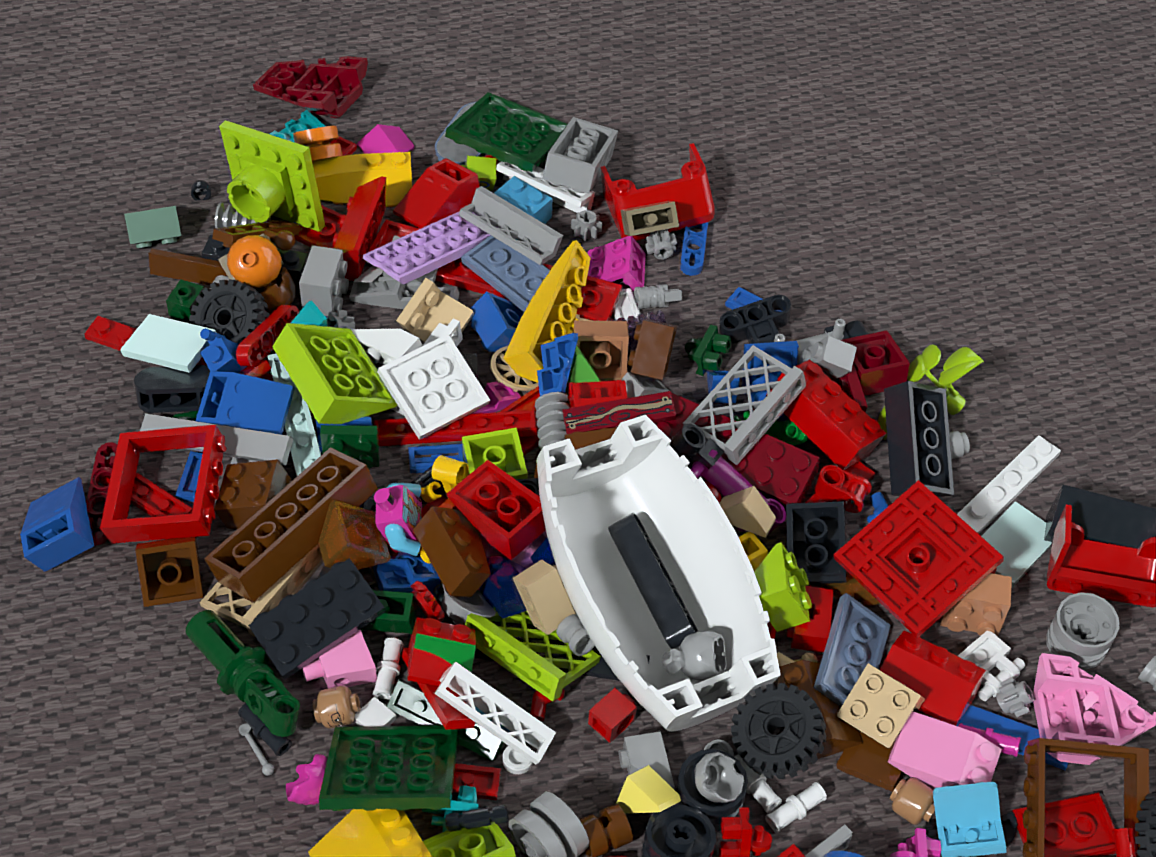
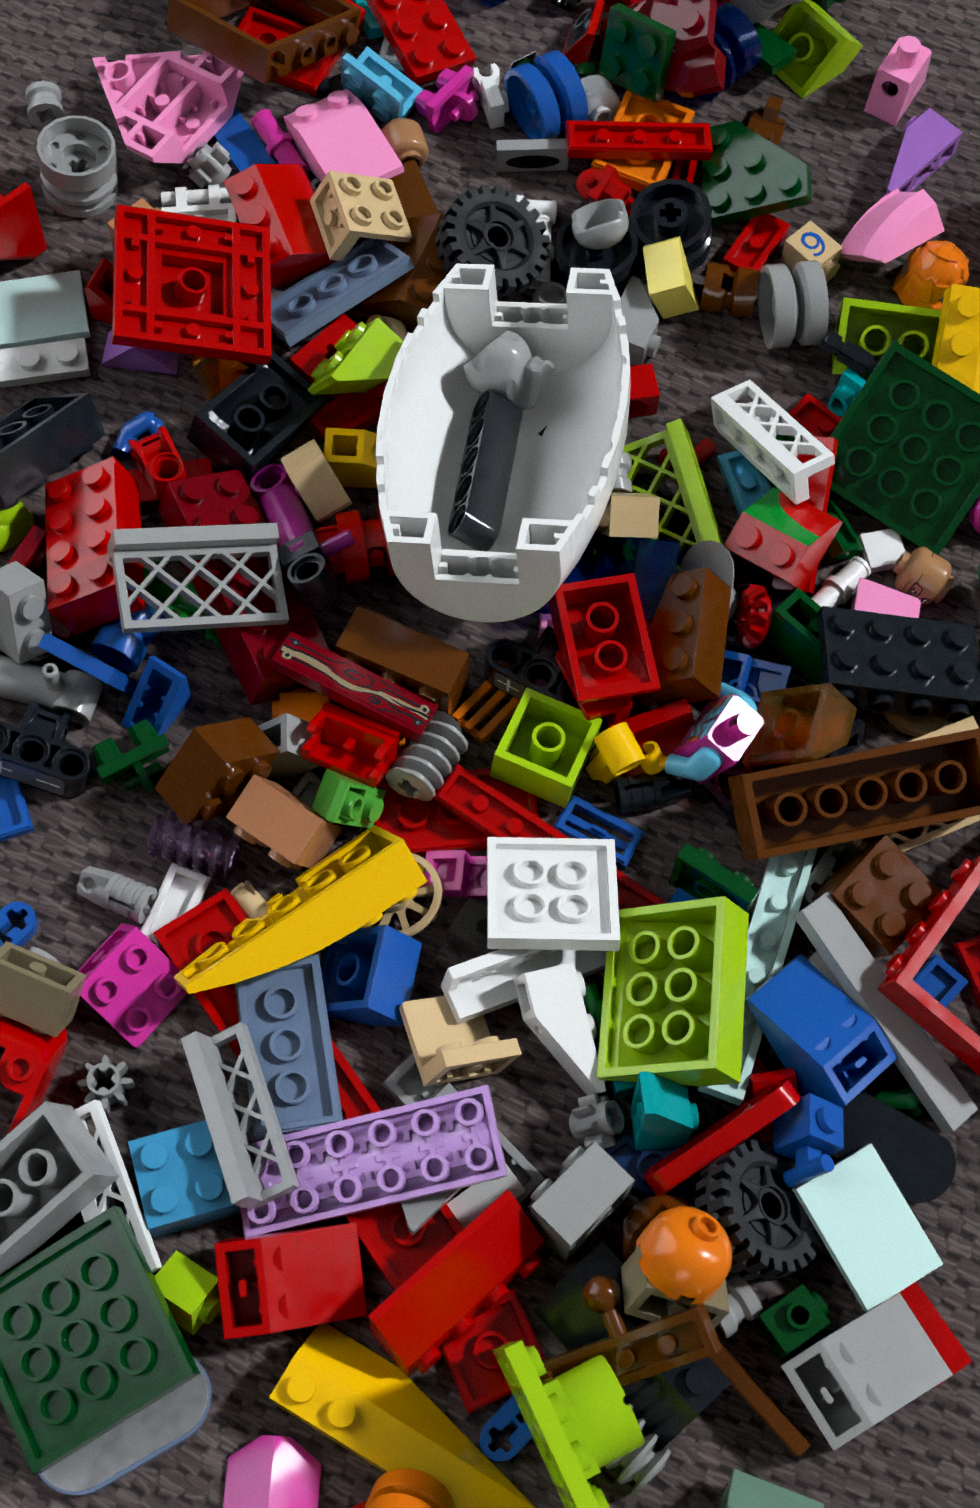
camera: 145 degrees left, 15 degrees up
blue slope [537,333,578,396] -> none
none -> light grey slope [781,1293,953,1451]

